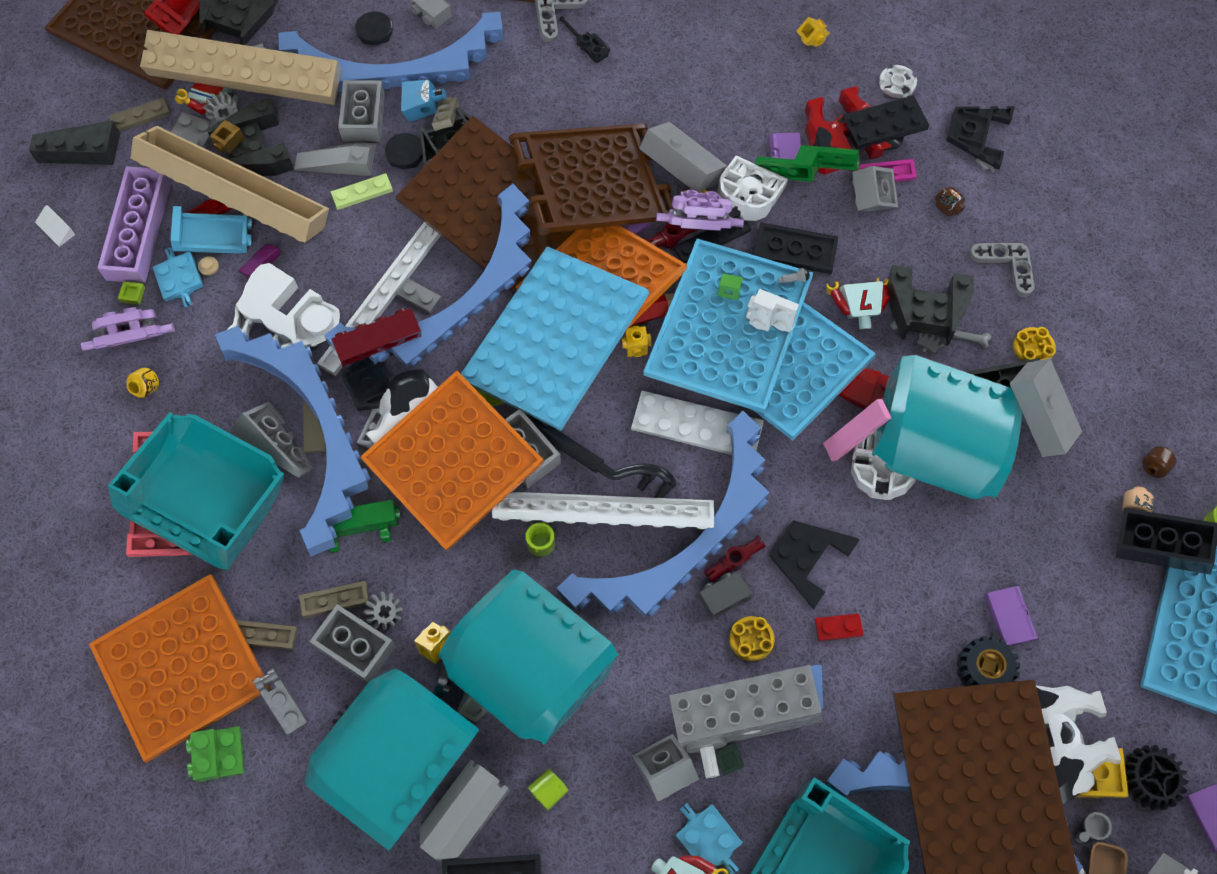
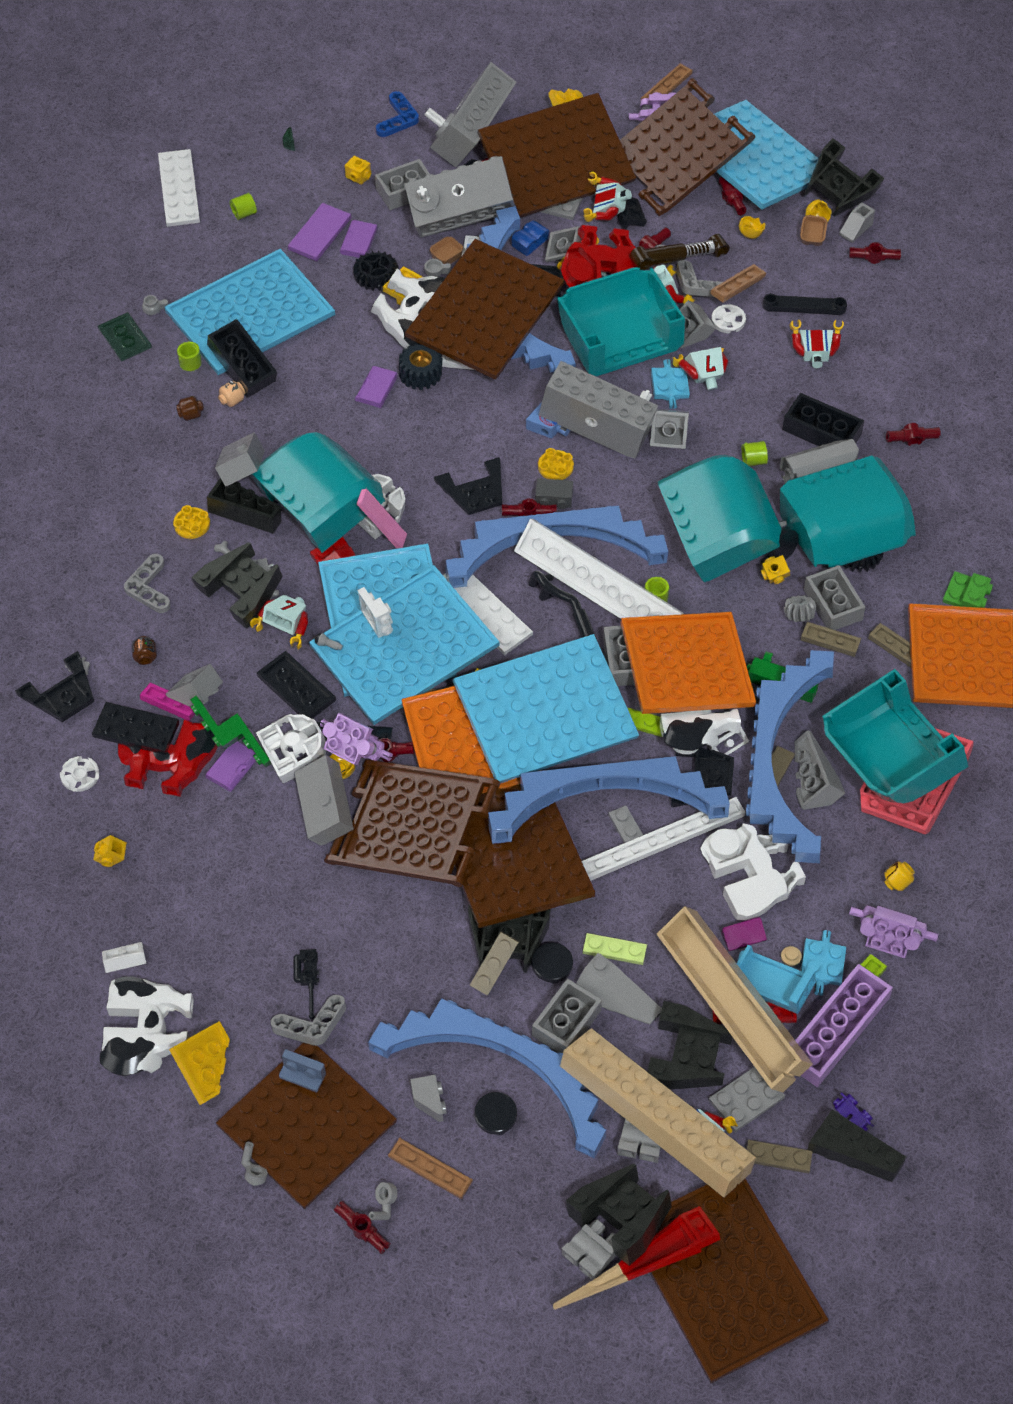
camera: 145 degrees left, 10 degrees down
white slope [35,205,75,247] -> none
light grey gear [204,92,238,124] -> none
pearl gold brick [210,120,245,154] -> none
flat silver plate [253,668,307,735] -> none
dark red brick [331,308,422,367] -> none
dark azure torso [401,80,446,122] -> none
bright green piece [718,273,743,300] -> none
red plate [815,613,864,641] -> none
none -> dark purple hinge [833,1092,874,1131]

